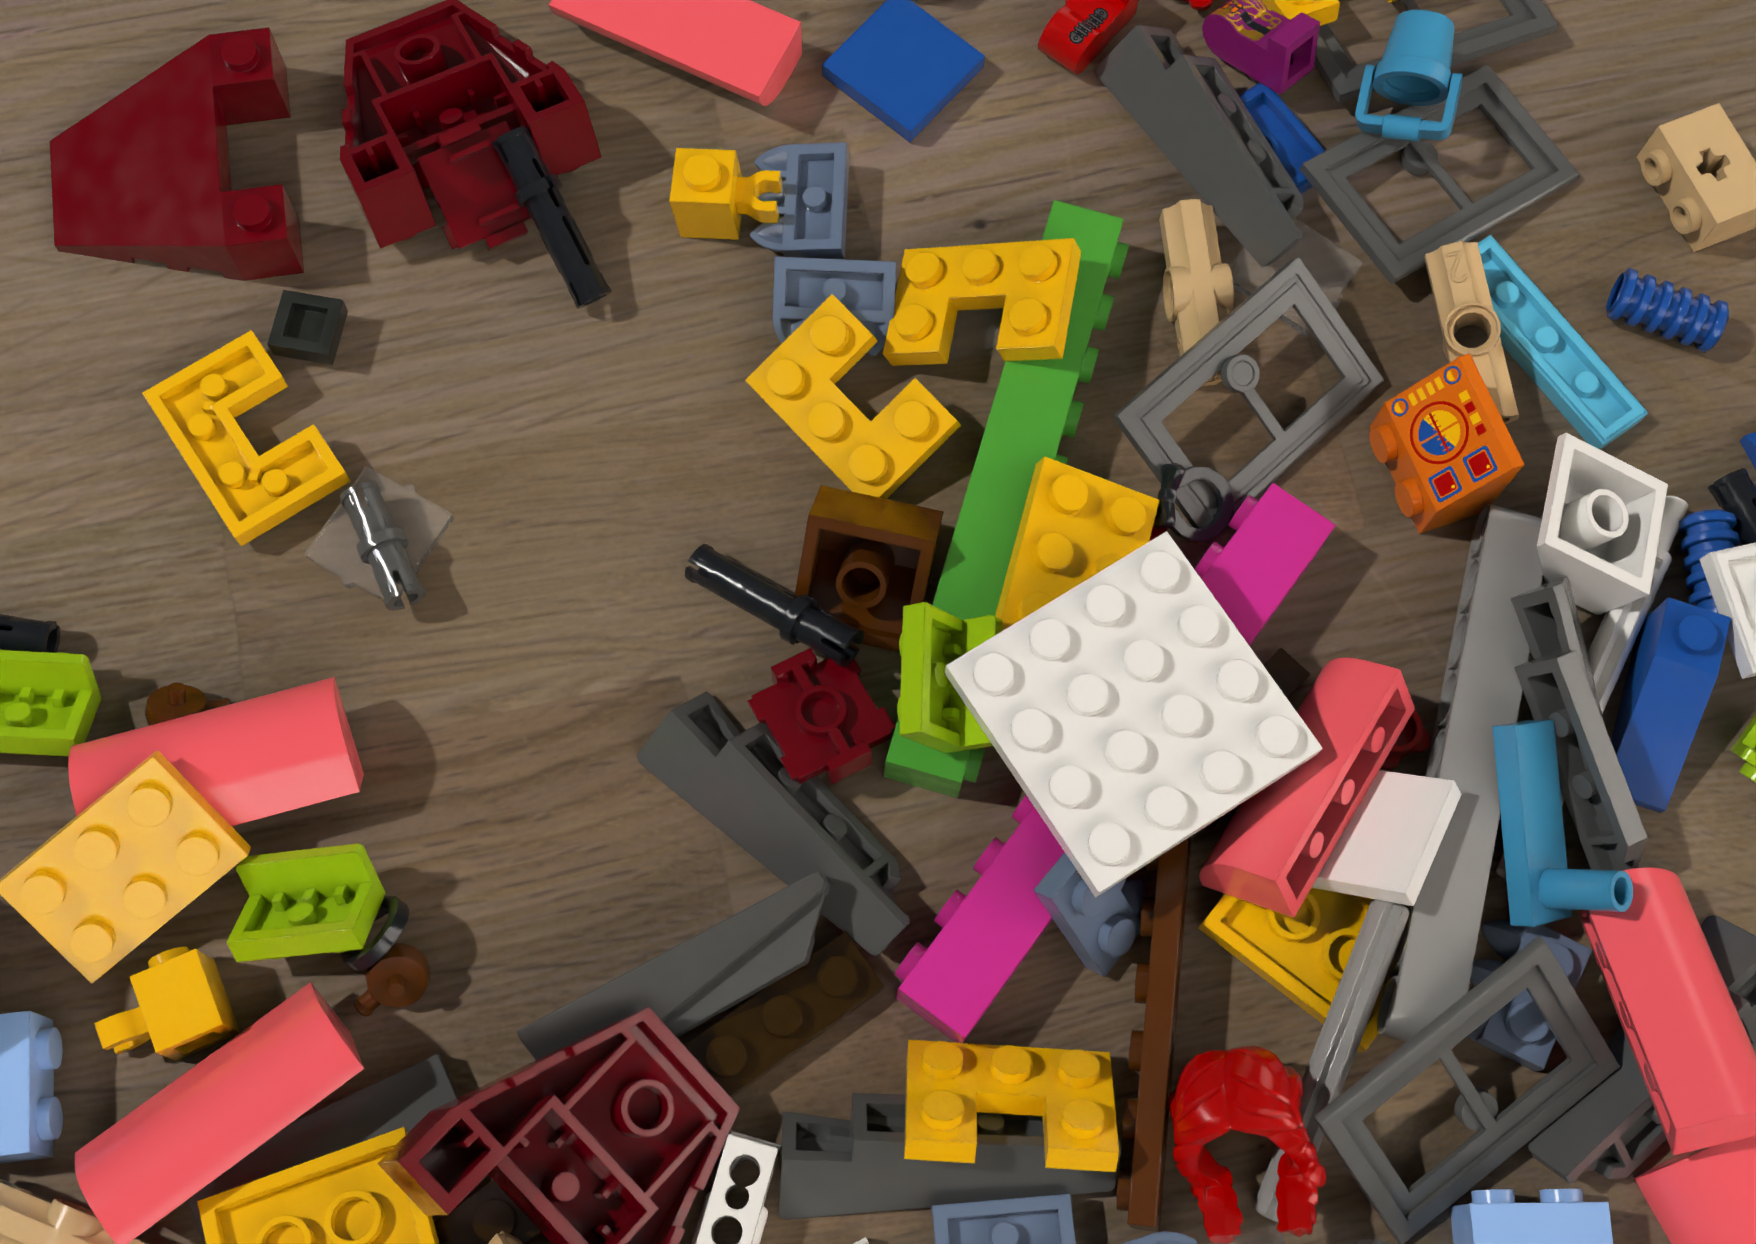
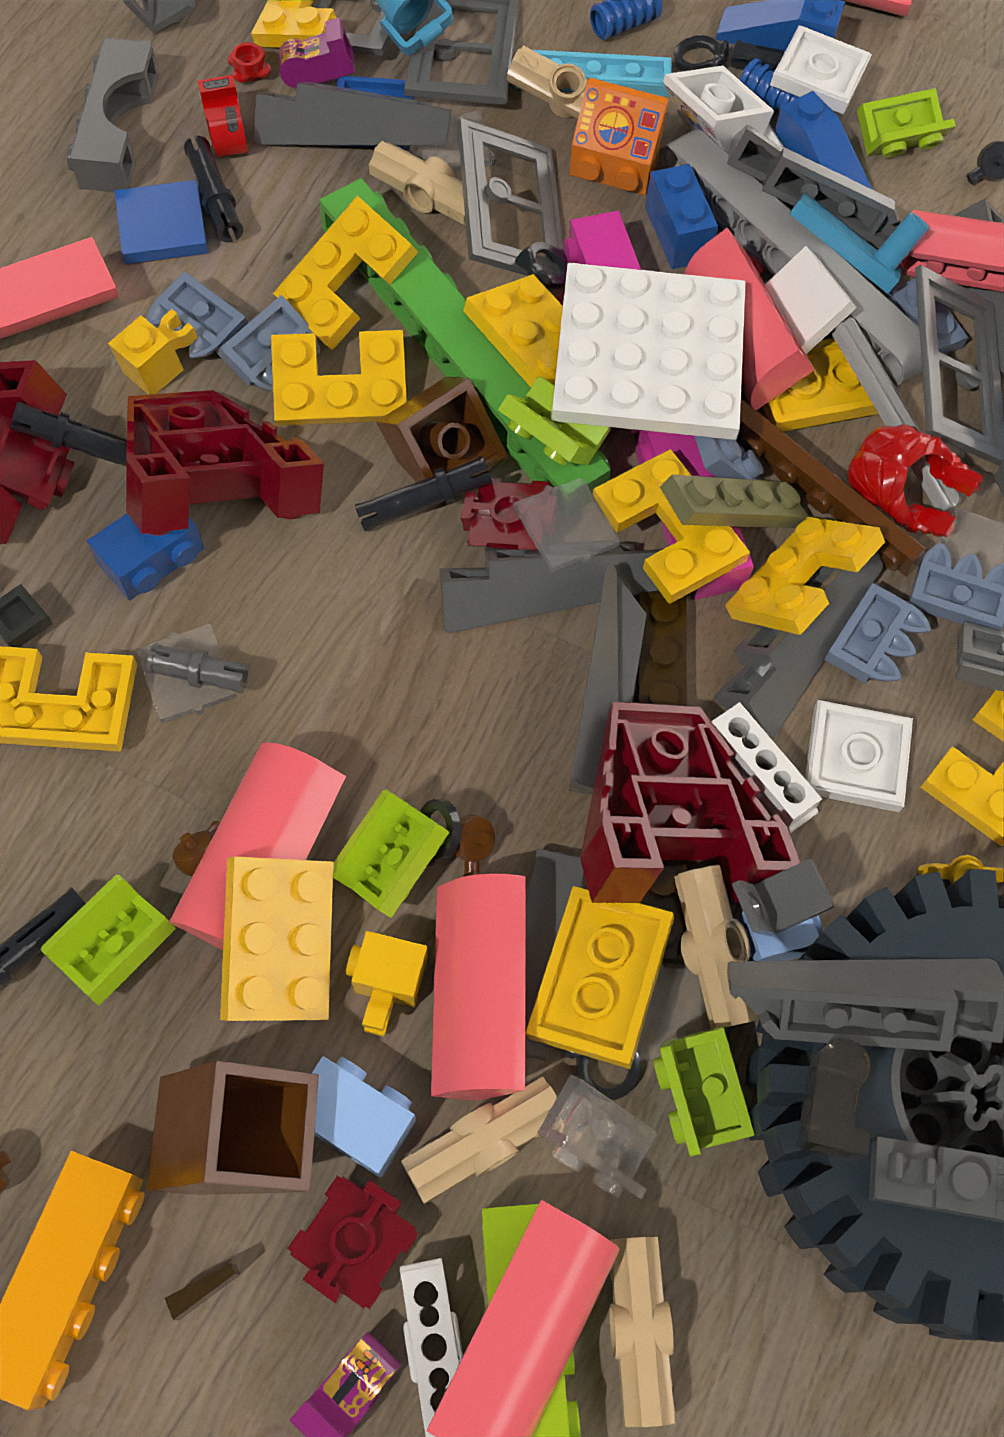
camera: 50 degrees left, 5 degrees down
none -> blue brick [87,514,204,601]
none -> dark red wedge [126,390,324,536]
none -> black pin [184,135,244,242]
none -> clear piece [514,477,620,572]
none -> yellow plate [592,449,750,604]
none -> blue brick [645,164,718,269]
none -> olive plate [660,474,808,528]
none -> black piece [674,35,729,71]

